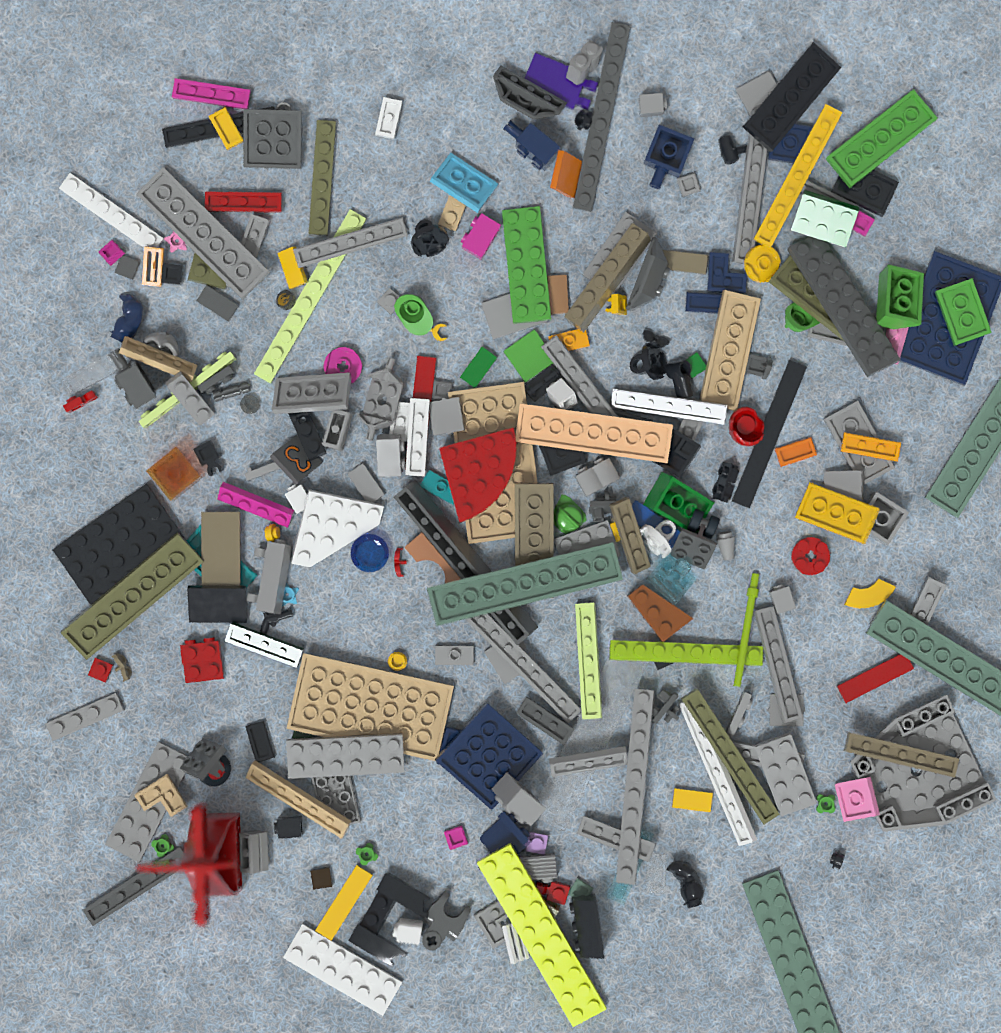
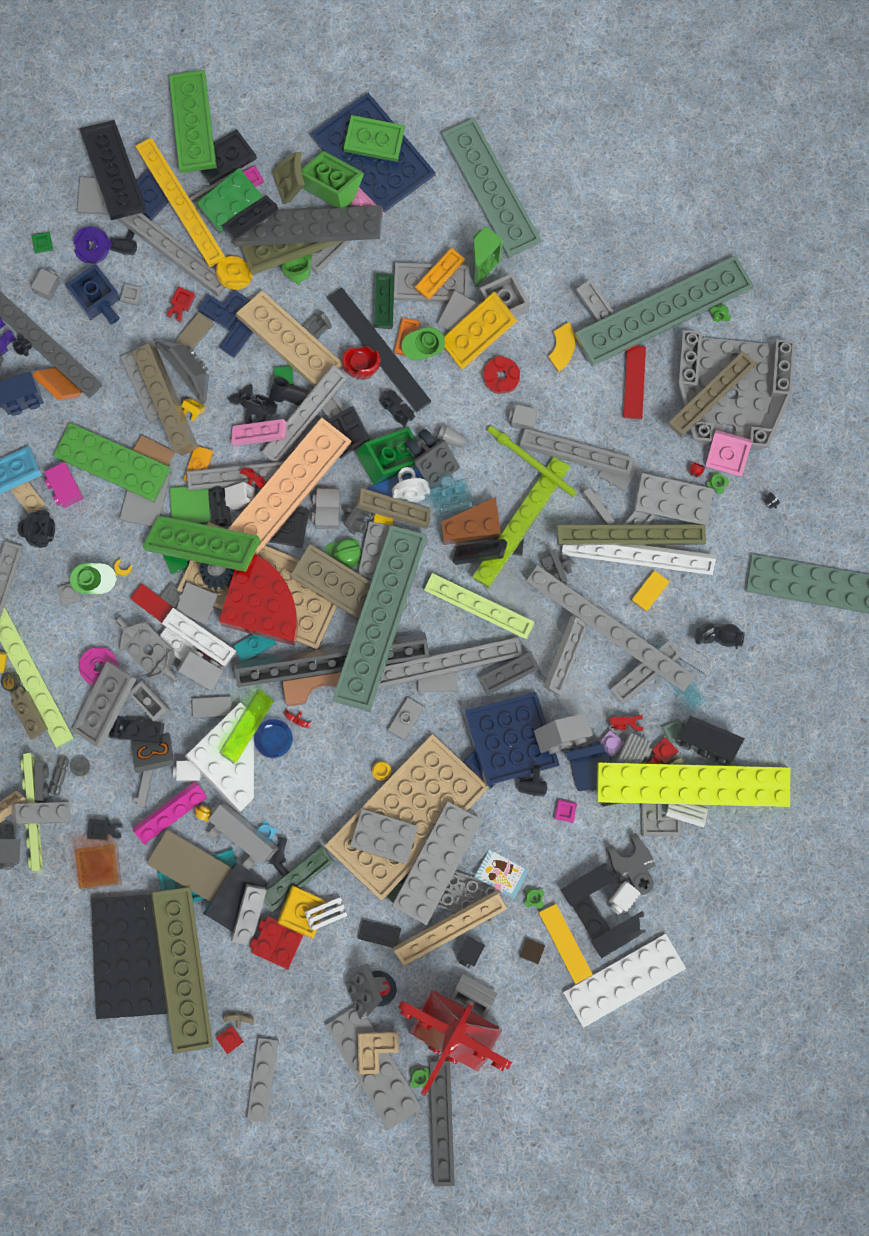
camera: 60 degrees left, 10 degrees down
none -> dark tan hinge [11,687,48,740]
none -> green tile [32,232,53,254]
none -> dark purple plate [73,226,111,264]
none -> bright green plate [143,516,261,572]
none -> red plate [167,286,196,322]
none -> black wheel [200,563,234,590]
none -> clear neon green tile [219,690,274,764]
none -> black plate [222,195,278,240]
none -> bright pink plate [231,419,286,446]
none -> light grey plate [231,884,267,946]
none -> red piece [239,467,265,490]
none -> olive plate [272,152,305,204]
none -> yellow tile [277,886,327,939]
none -> white tile [304,897,347,930]
none -> light grey plate [350,809,418,865]
none -> dark green plate [373,273,394,329]
none -> bright green piece [401,327,445,361]
none -> black plate [452,539,508,565]
none -> bright green slope [472,226,503,286]
none -> sticker [475,849,529,899]
none -> black piece [518,765,547,797]
none -> red plate [609,715,643,732]
none -> red hinge [689,462,705,477]
none -> bright green plate [710,304,731,323]

